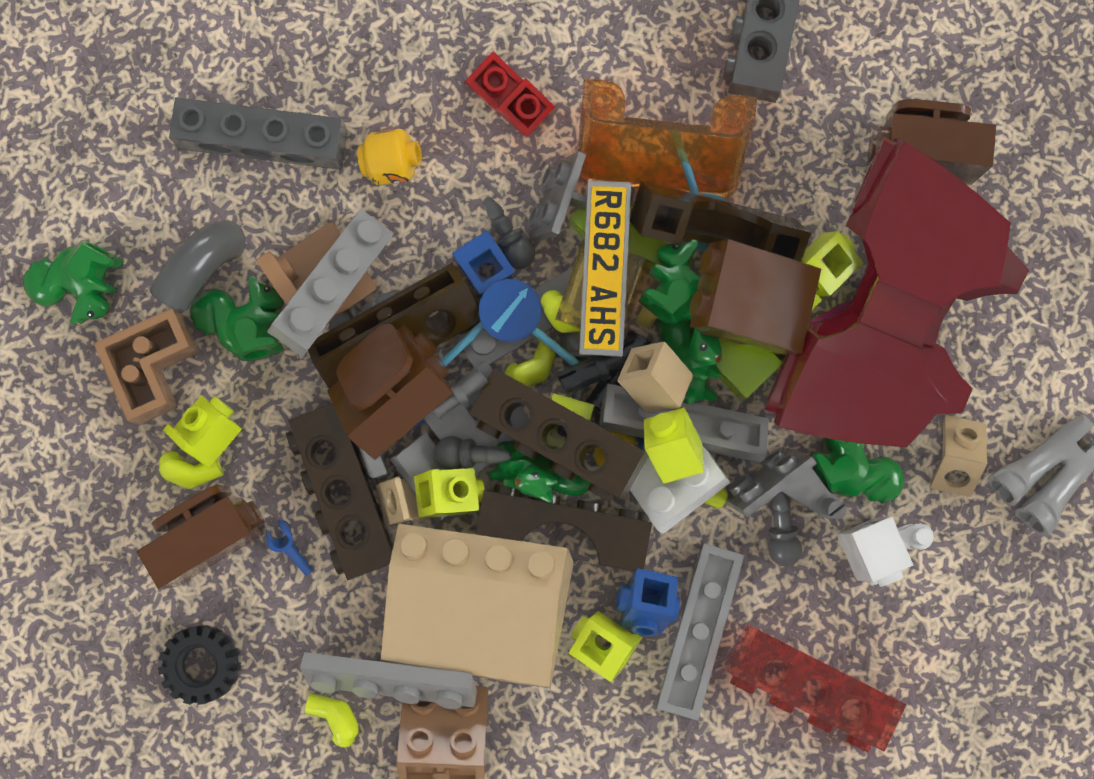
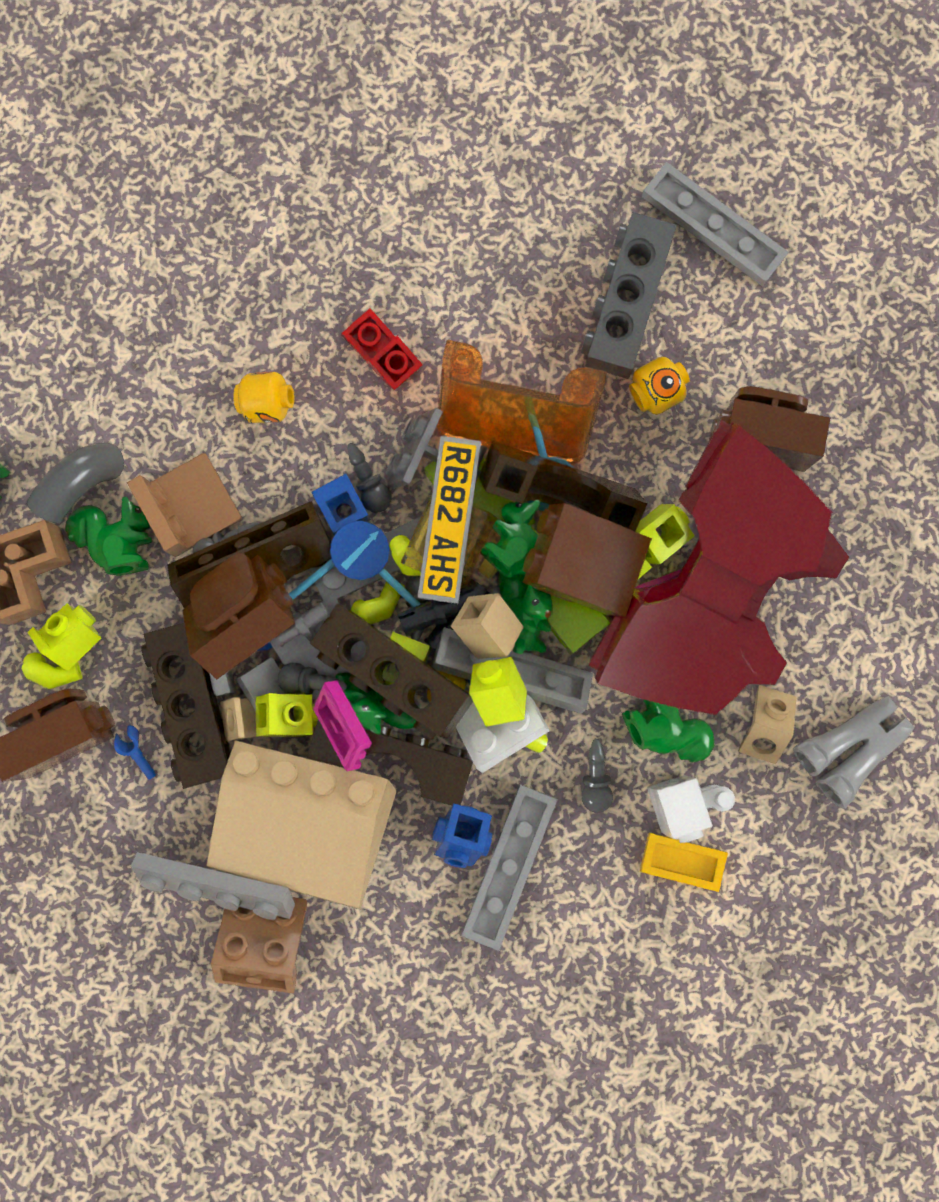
camera: 10 degrees right, 0 degrees up
black tyre [158,625,241,705] -> none
dark grey brick [169,97,348,170] -> none
light grey plate [267,209,394,358] -> none
neon yellow arm [305,693,359,748] -> none
neon yellow brick [569,611,643,682] -> none
clear red brick [724,624,906,753] -> none
flat silver plate [726,448,846,519] -> none
none -> dark pink tile [313,680,371,771]
none -> yellow head [629,356,690,415]
none -> yellow tile [640,832,728,892]

